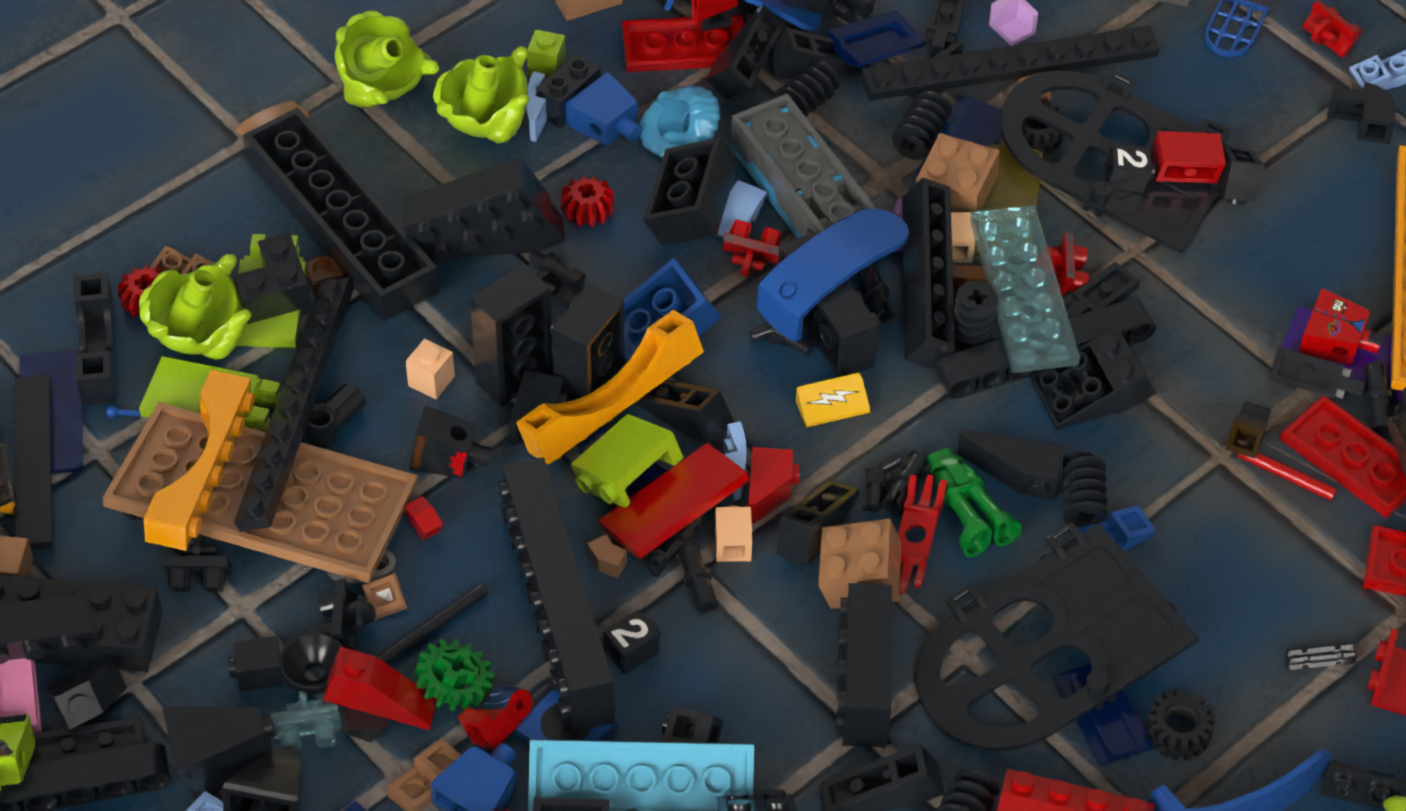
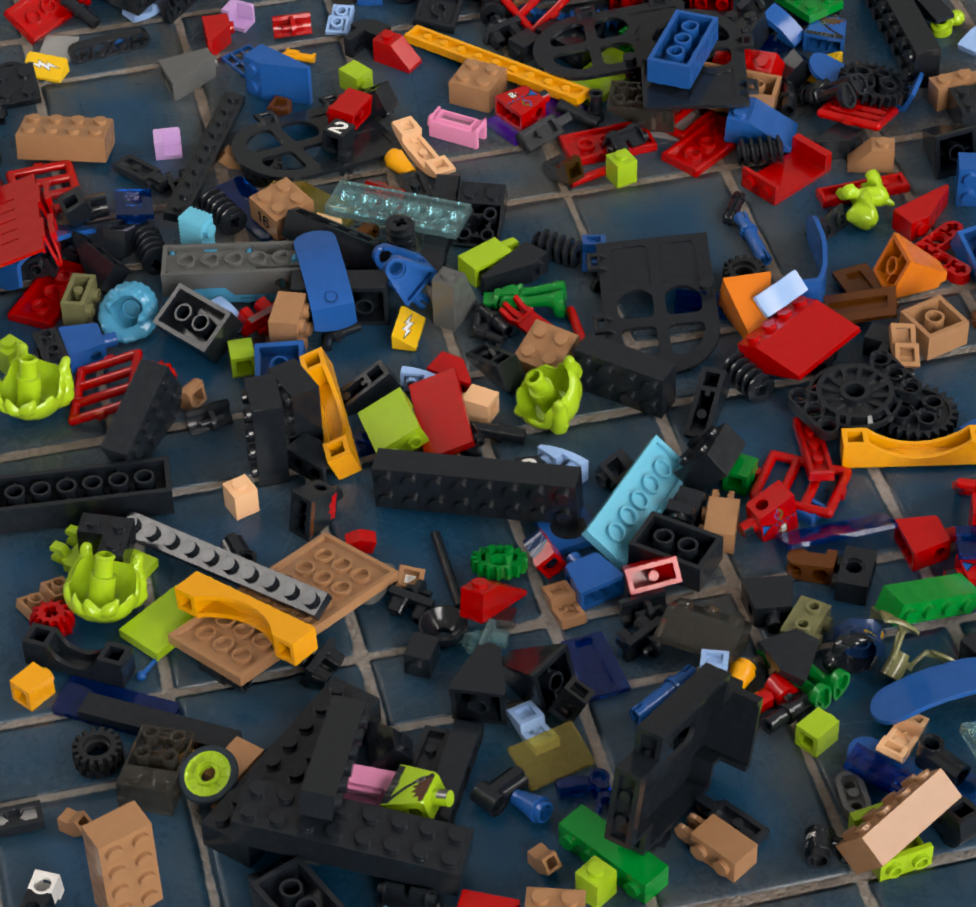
camera: 60 degrees left, 10 degrees down
none -> light orange brick [9,662,56,712]
none -> olive brick [60,273,101,326]
none -> red bar [68,349,143,426]
none -> medium azure brick [177,206,216,244]
none -> medium nougat brick [180,378,207,411]
none -> lime brick [227,337,255,378]
none -> blue slope [243,44,313,105]
none -> reddish brown tile [267,95,292,116]
none -> medium nougat brick [268,291,313,351]
none -> light orange piece [283,48,317,63]
none -> lime brick [338,60,373,91]
none -> red slope [372,29,422,74]
none -> blue piece [372,243,437,309]
none -> light orange cone [384,148,416,174]
none -> light nougat slope [391,116,456,178]
none -> bright pink window [427,106,487,149]
none -> dark grey slope [431,266,477,332]
none -> medium nougat brick [449,58,507,113]
none -> lime hinge [458,237,519,288]
none -> lime piece [514,355,583,435]
none -> light blue slope [537,444,589,484]
none -> red bar [565,306,586,341]
none -> black hinge [600,121,649,154]
none -> lime brick [606,148,637,189]
none -> orange slope [717,271,771,339]
none -> blue pin [733,211,772,266]
none -> light blue slope [753,270,808,318]

